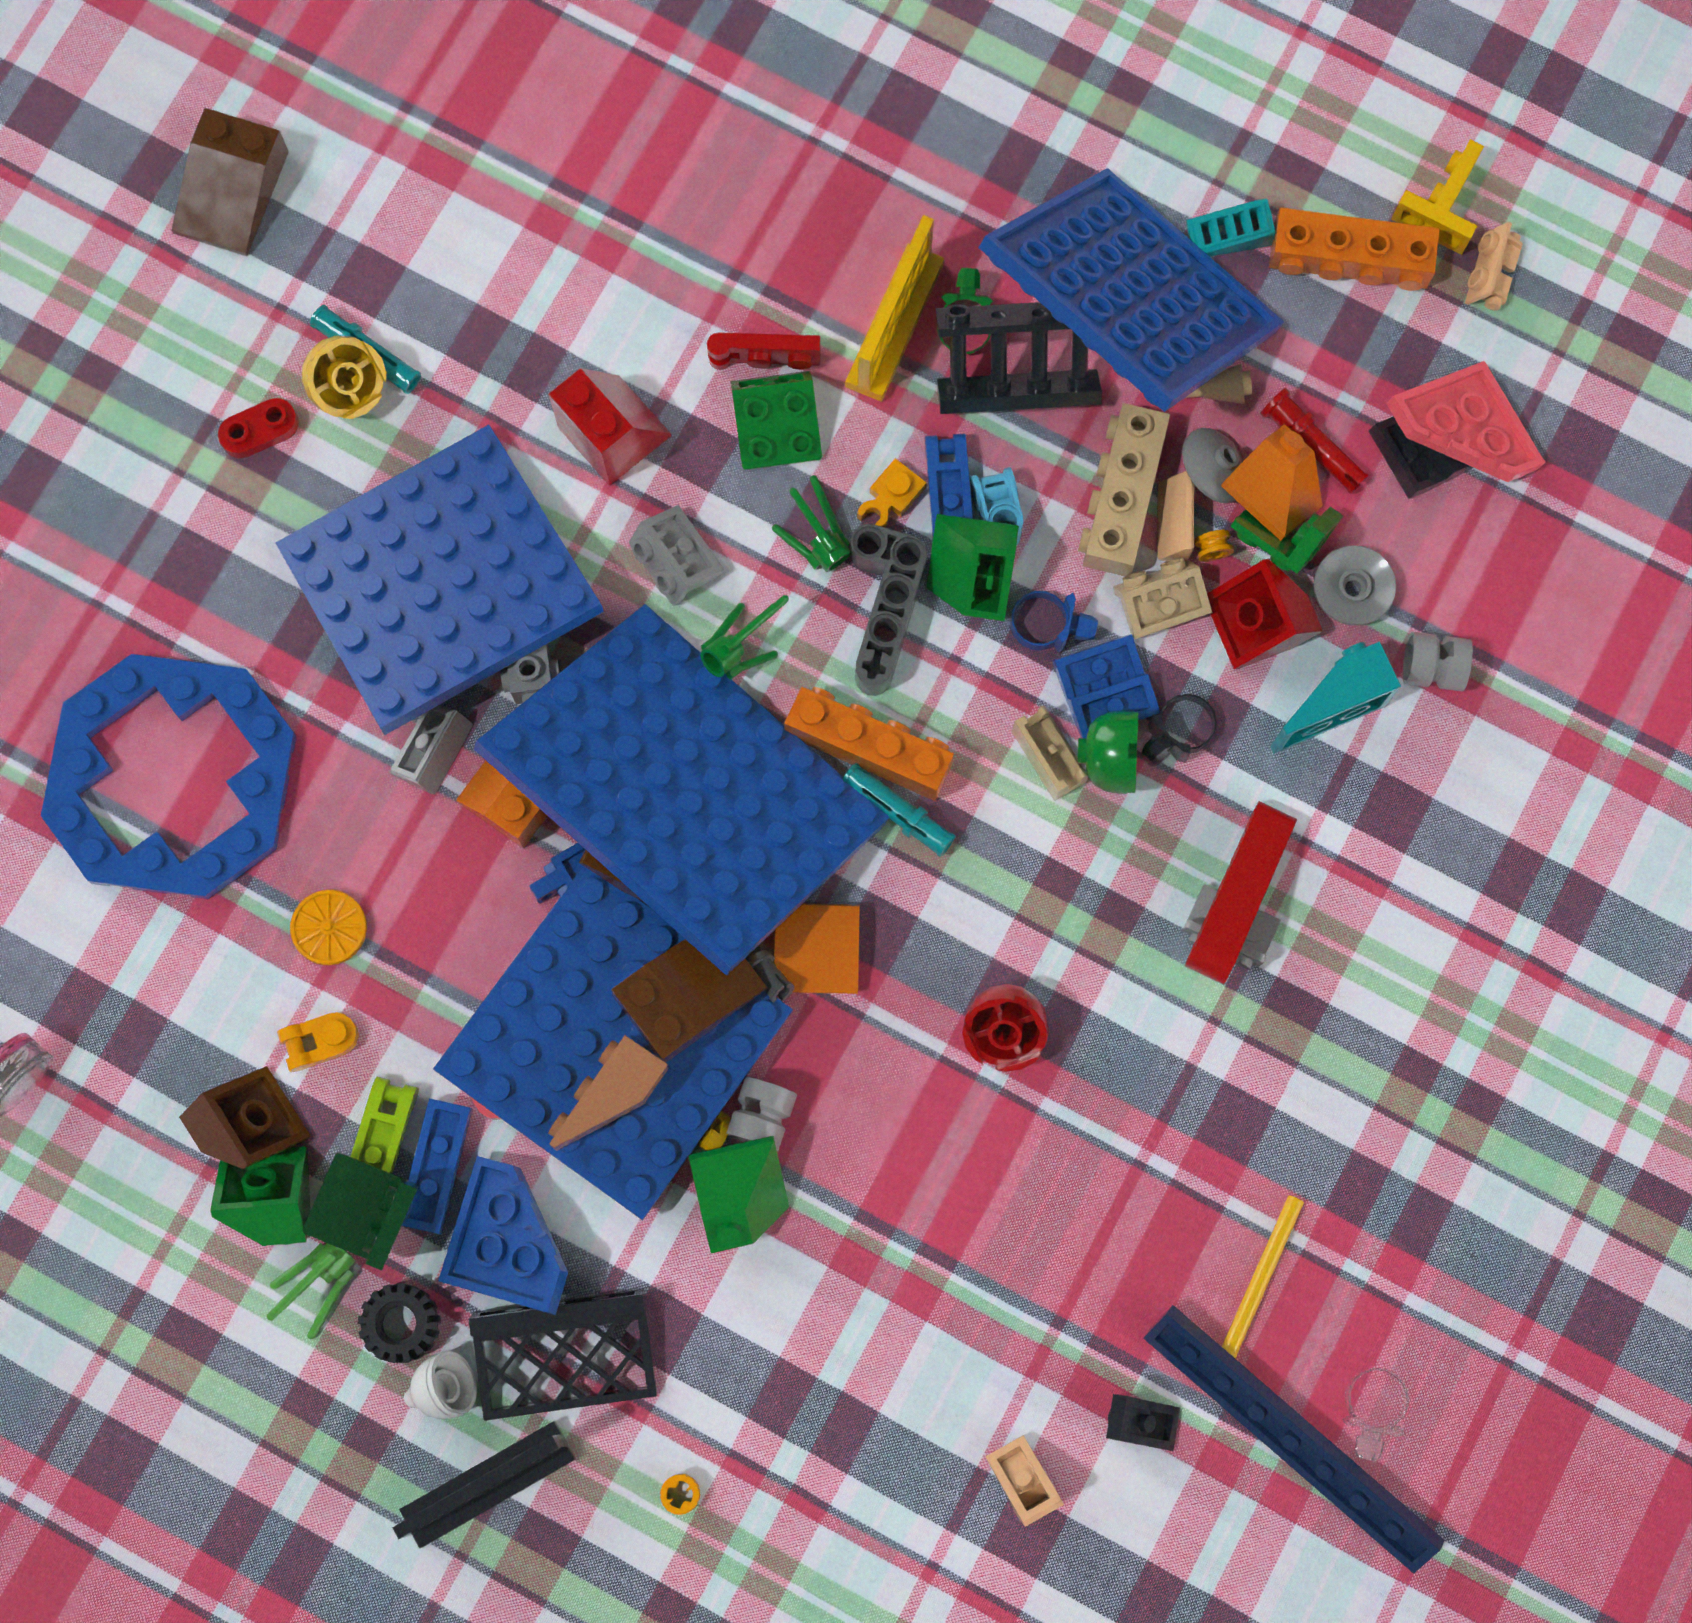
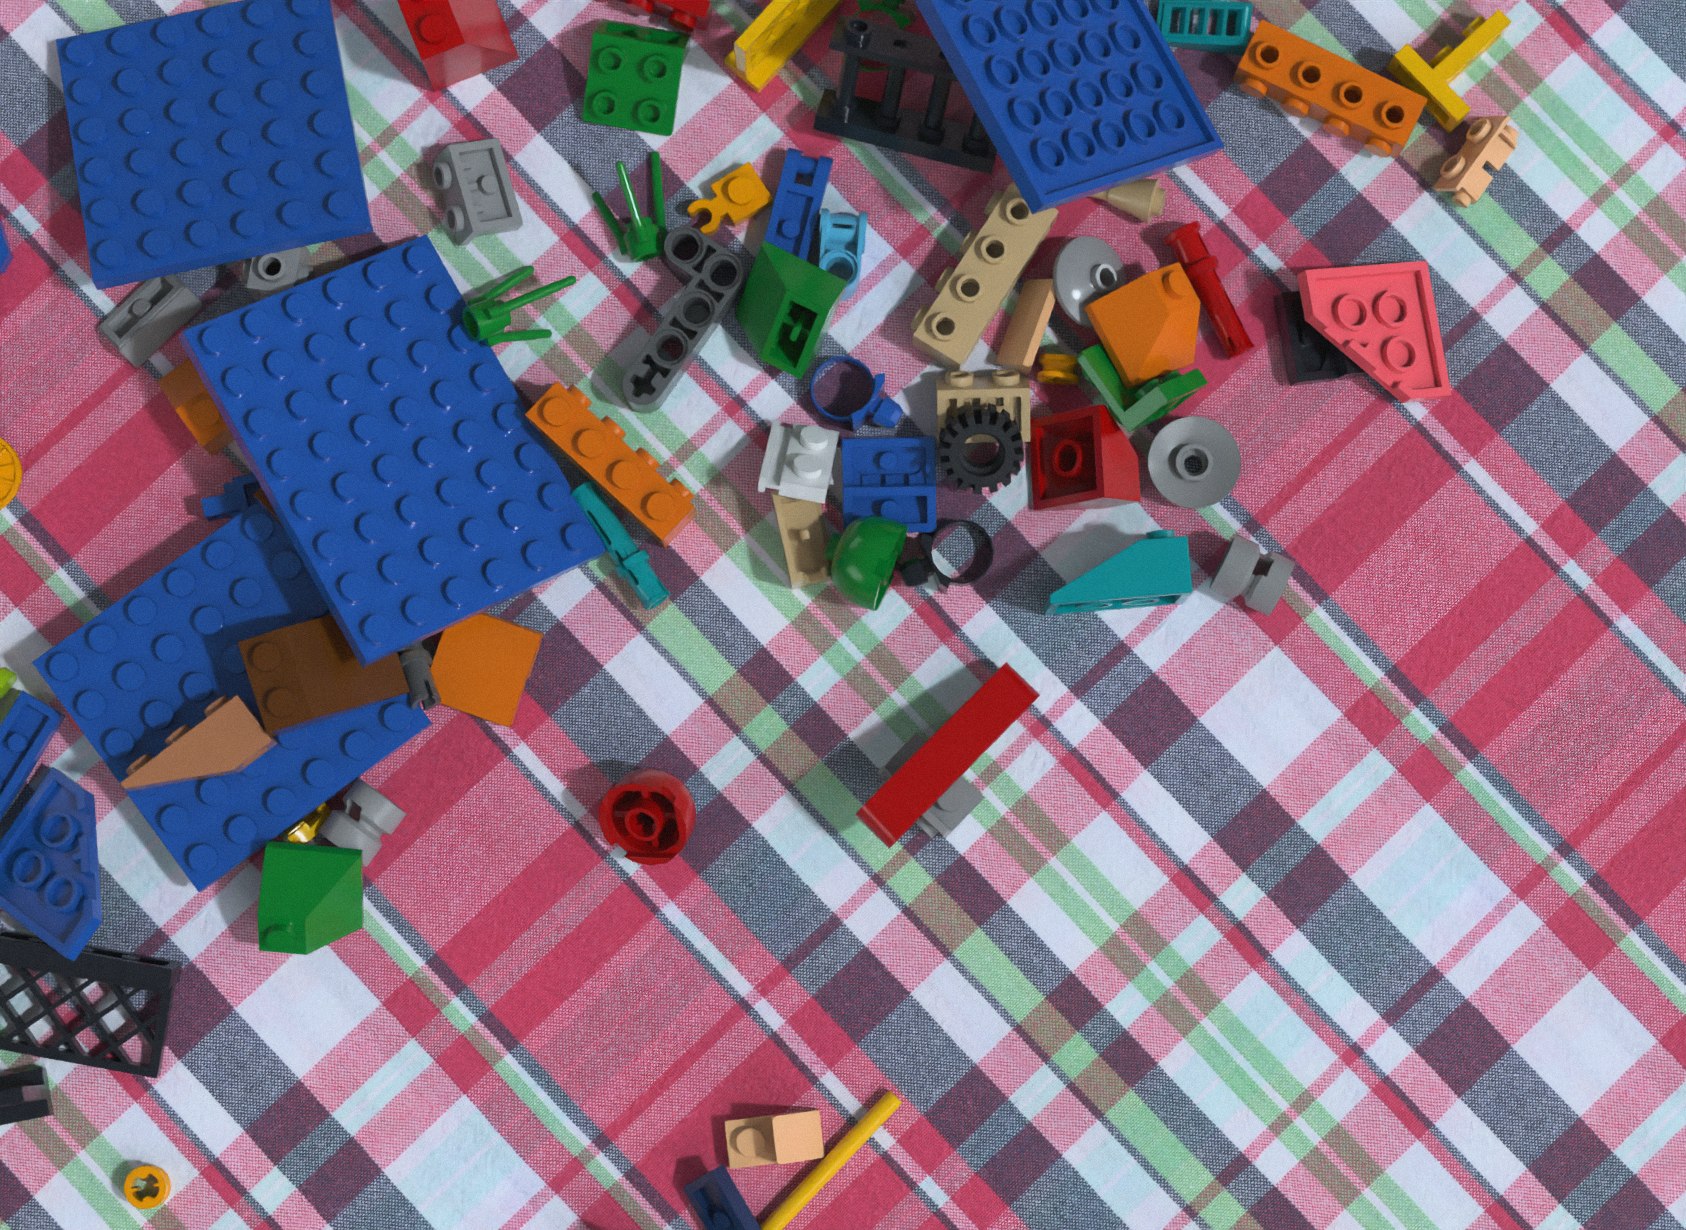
camera: 15 degrees right, 5 degrees up
none -> light nougat slope [725,1110,824,1169]
none -> white plate [757,419,839,504]
none -> black tyre [938,402,1024,494]

